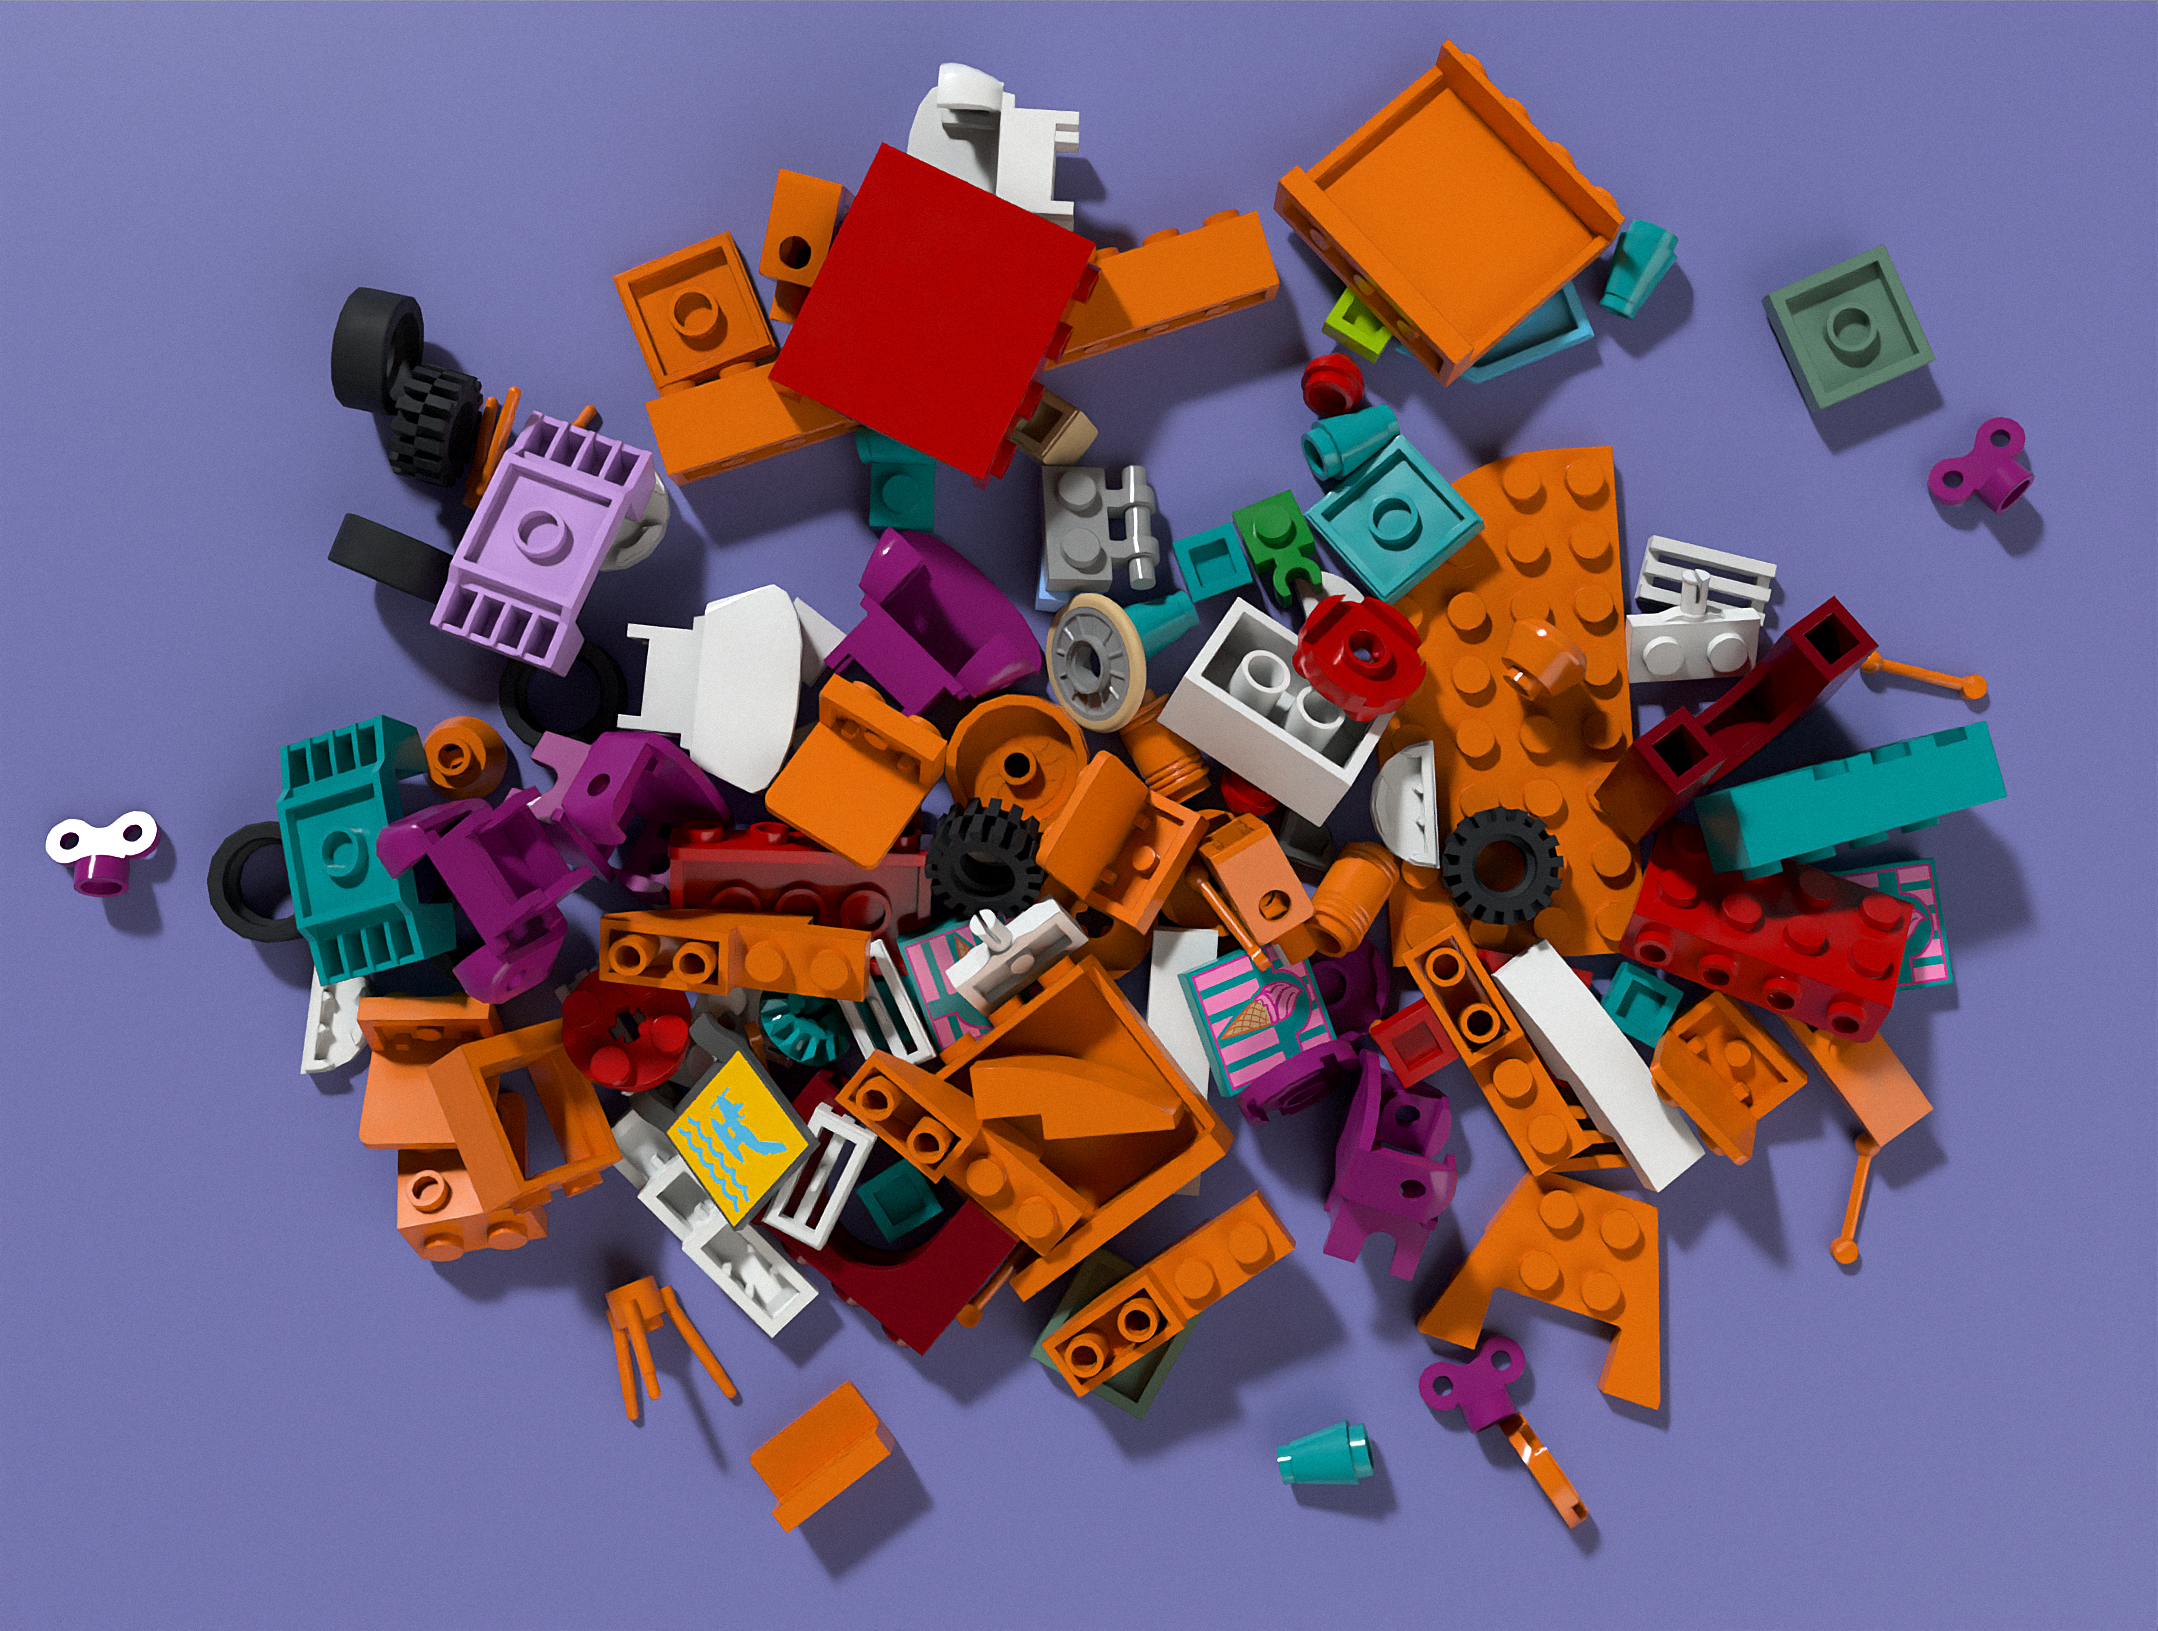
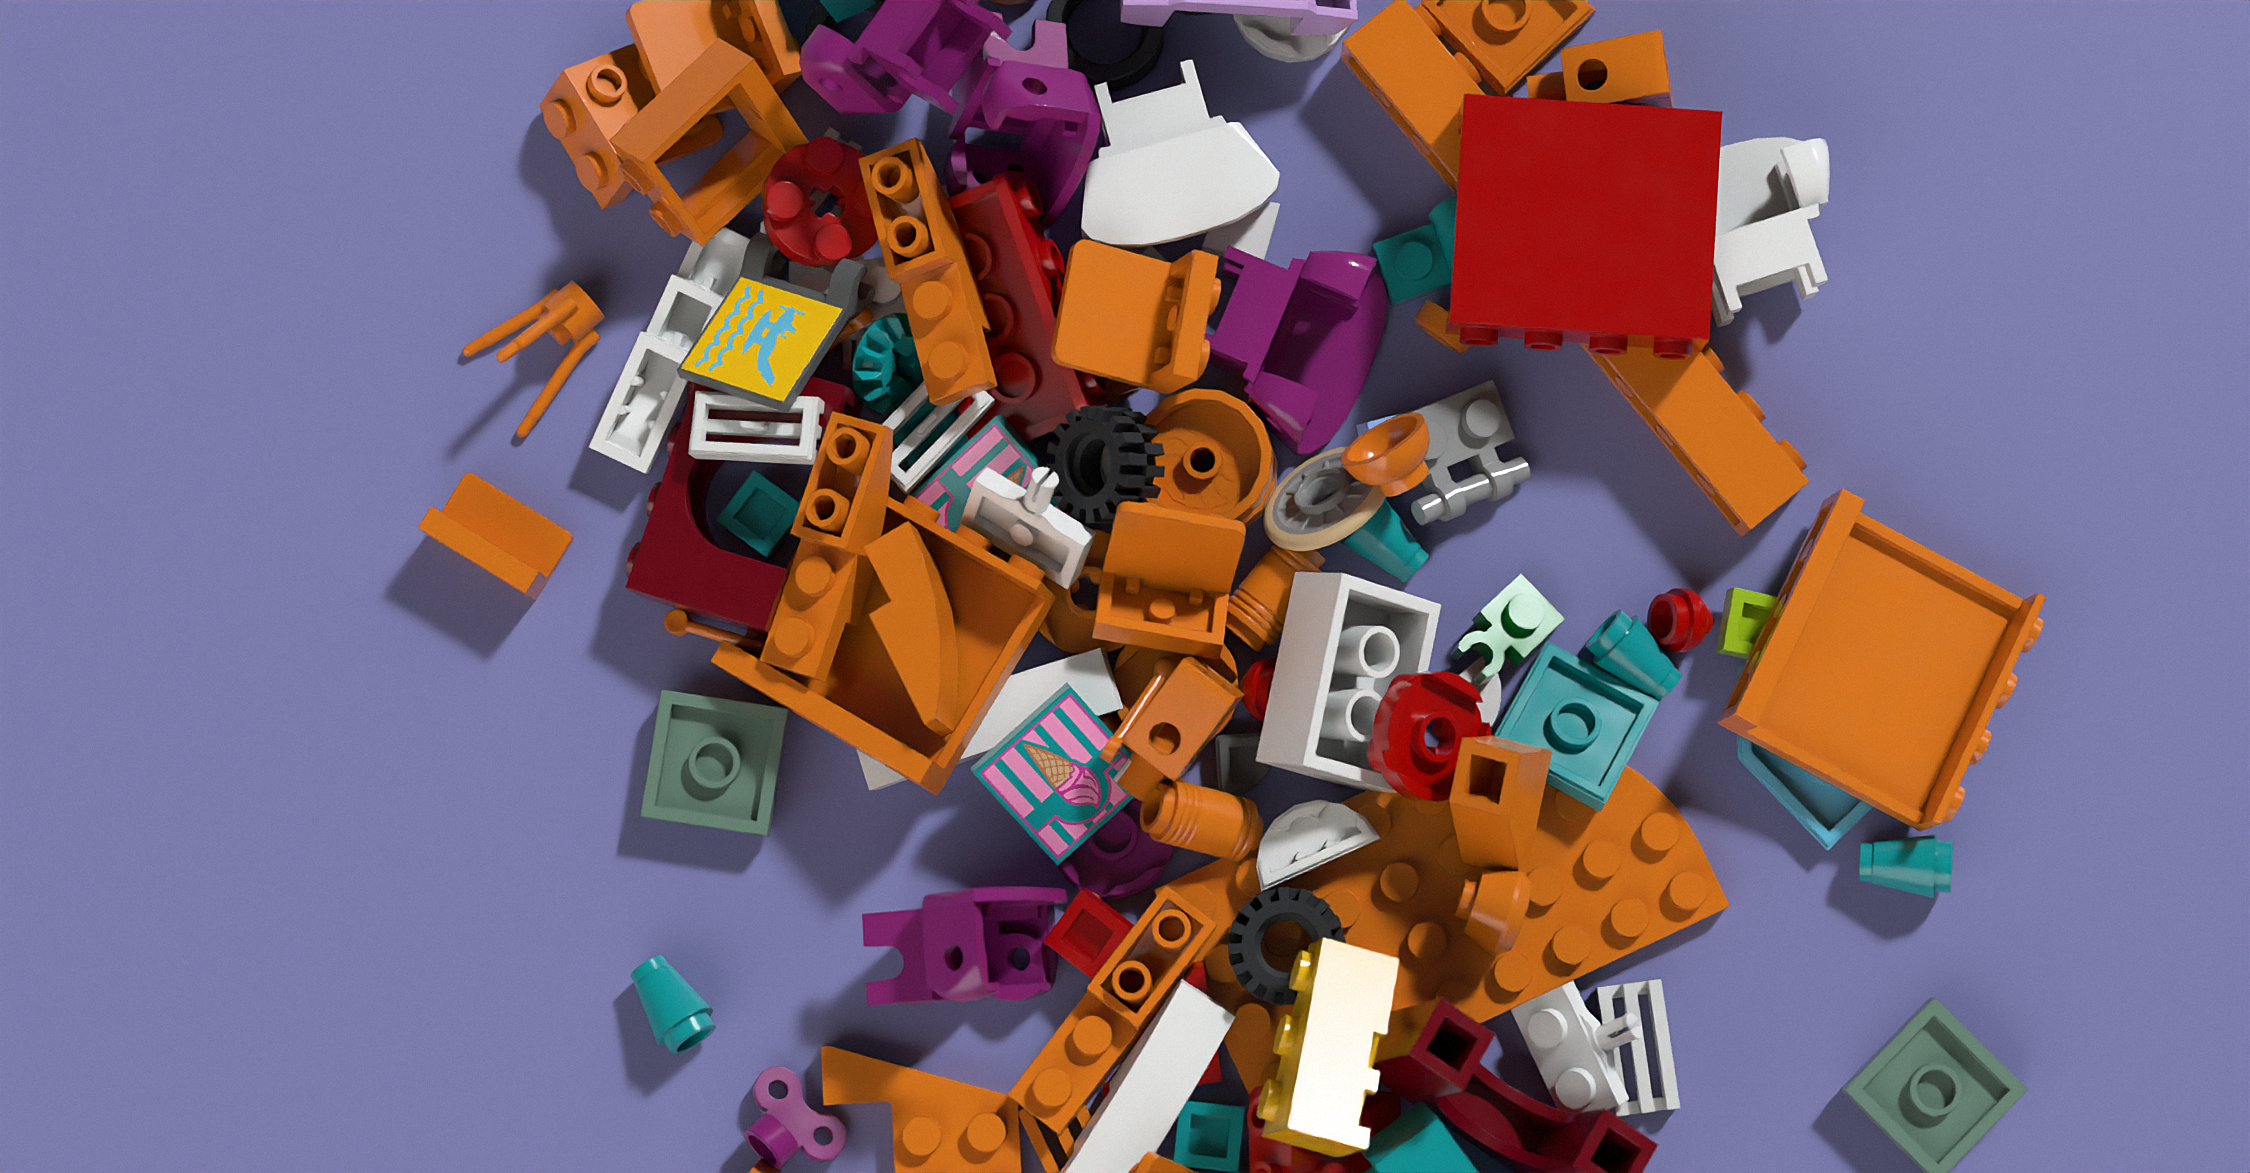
camera: 75 degrees right, 5 degrees down
tan slope [1010,389,1098,467] -> none
orange slope [1041,1189,1296,1398] -> none
teal plate [1171,522,1253,605] -> none
magenta tile [1236,1039,1360,1126] -> none
none -> wedge [1257,938,1399,1157]
none -> orange piece [1340,413,1430,497]
none -> orange tile [1413,300,1471,355]
none -> orange slope [1449,736,1552,875]

